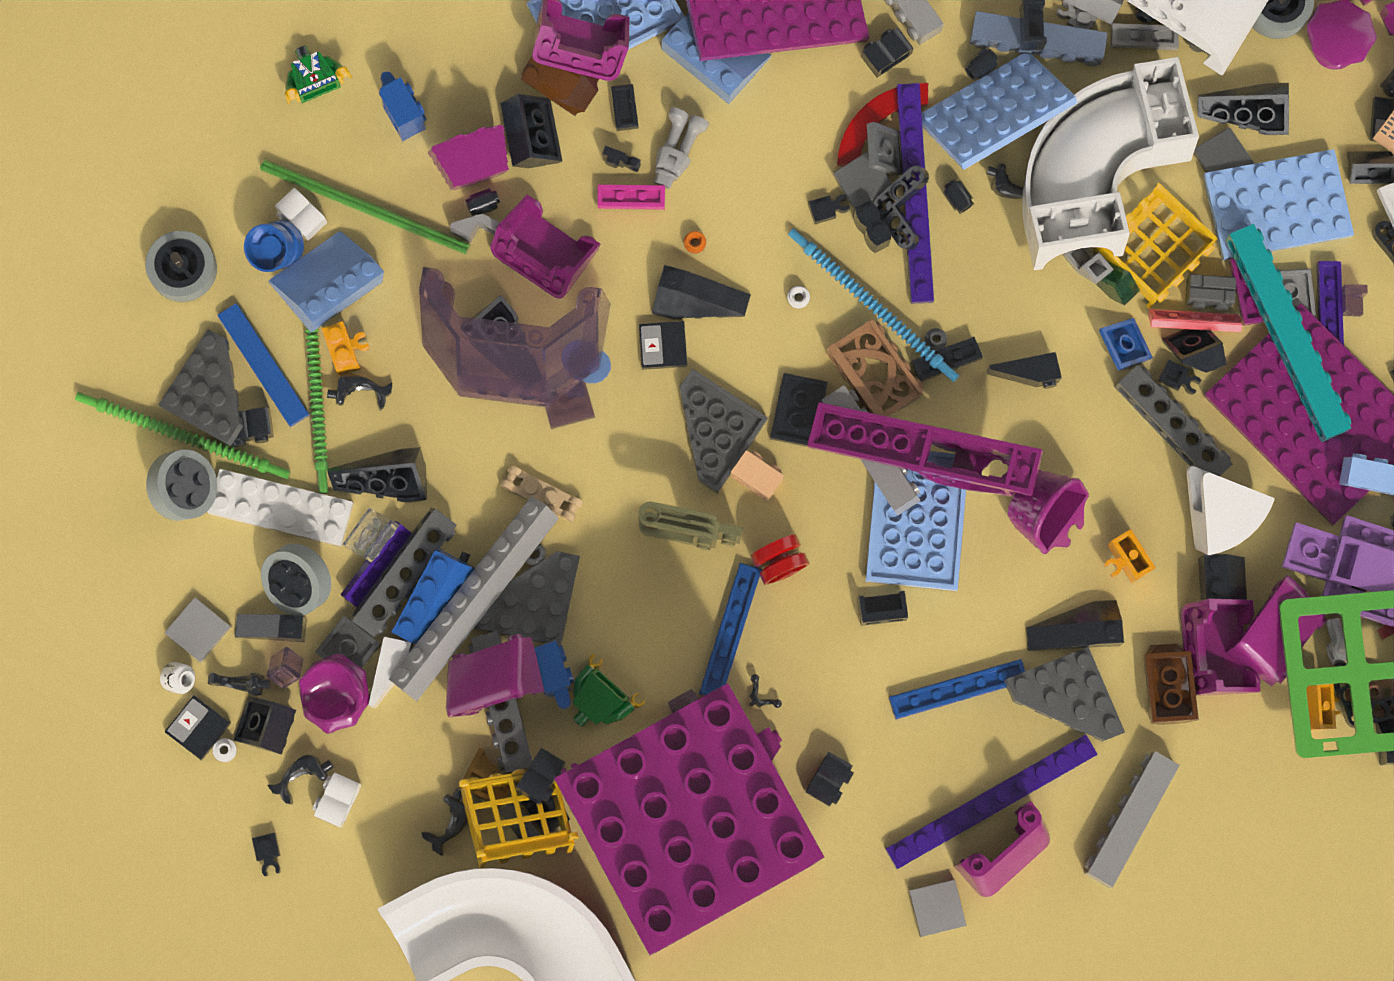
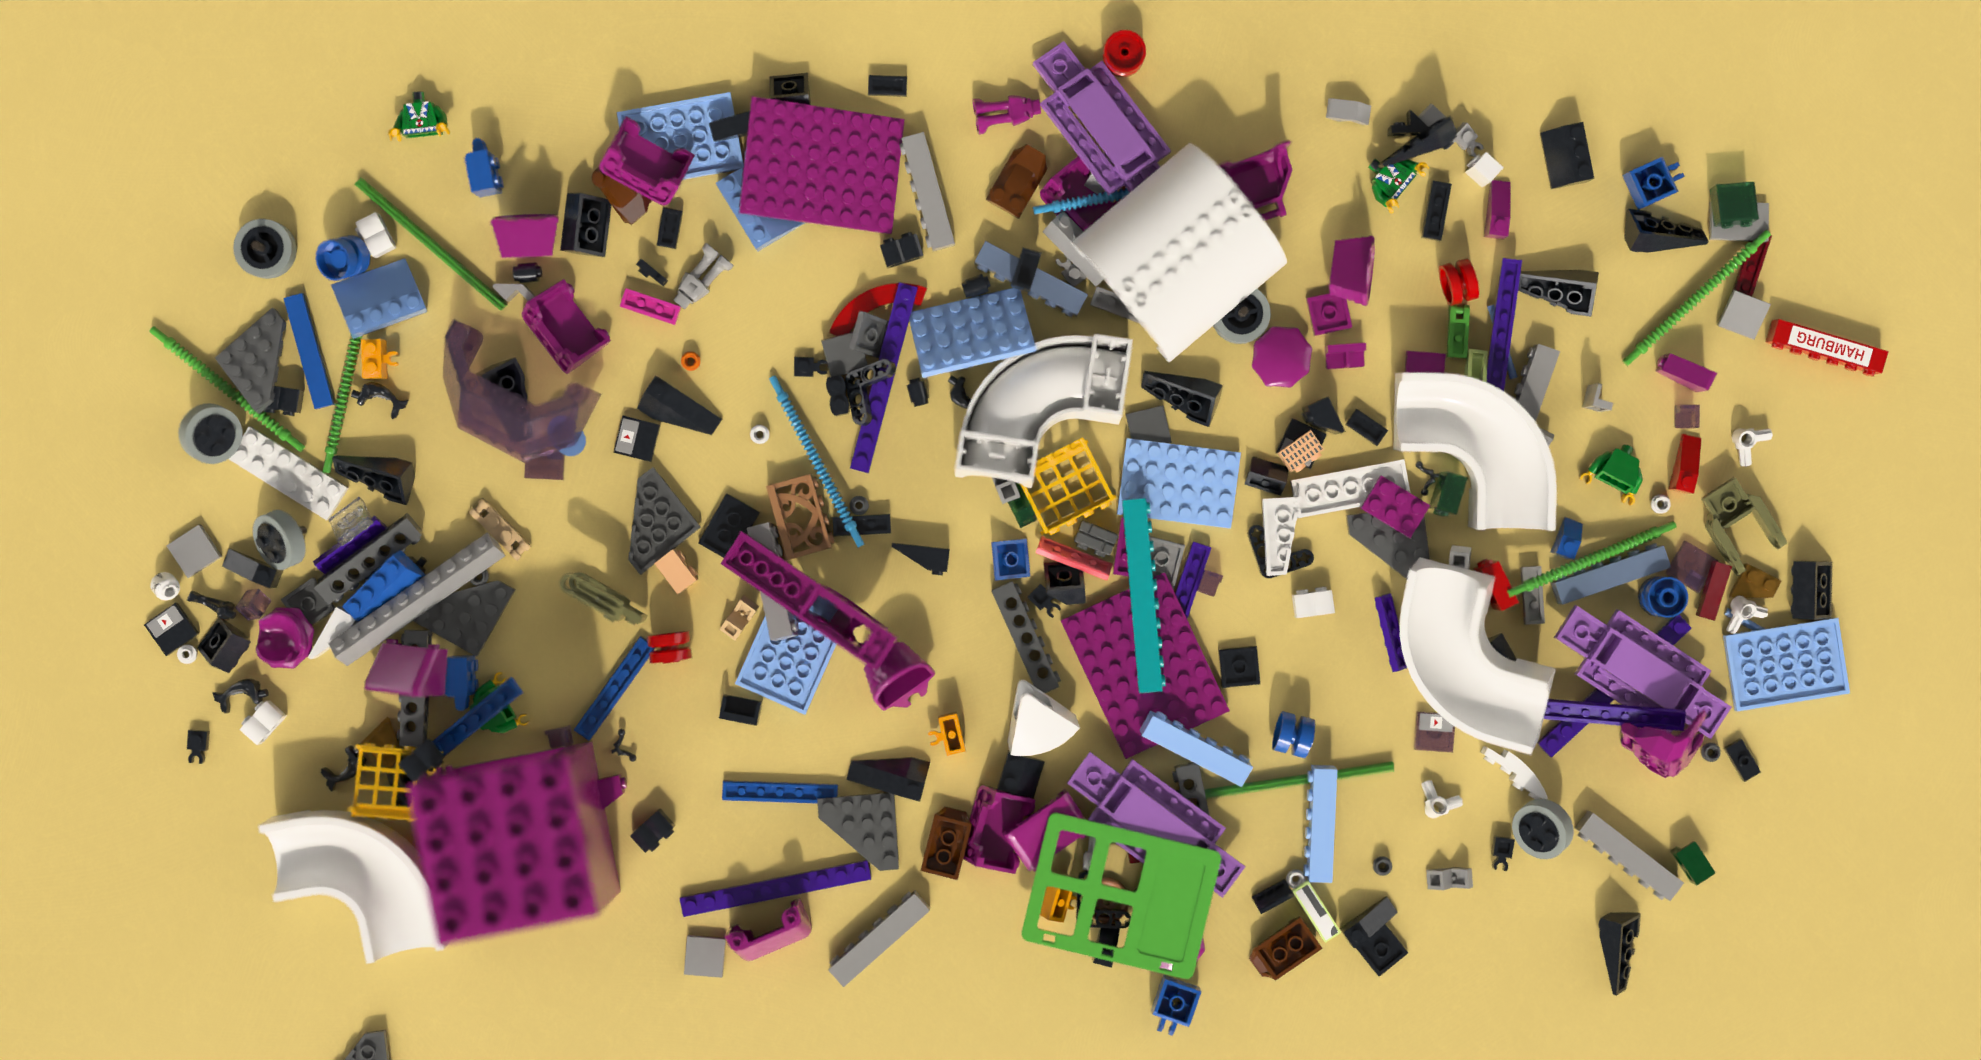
camera: 20 degrees right, 10 degrees up
none -> blue tile [433,677,523,756]
none -> tan slope [720,595,759,640]

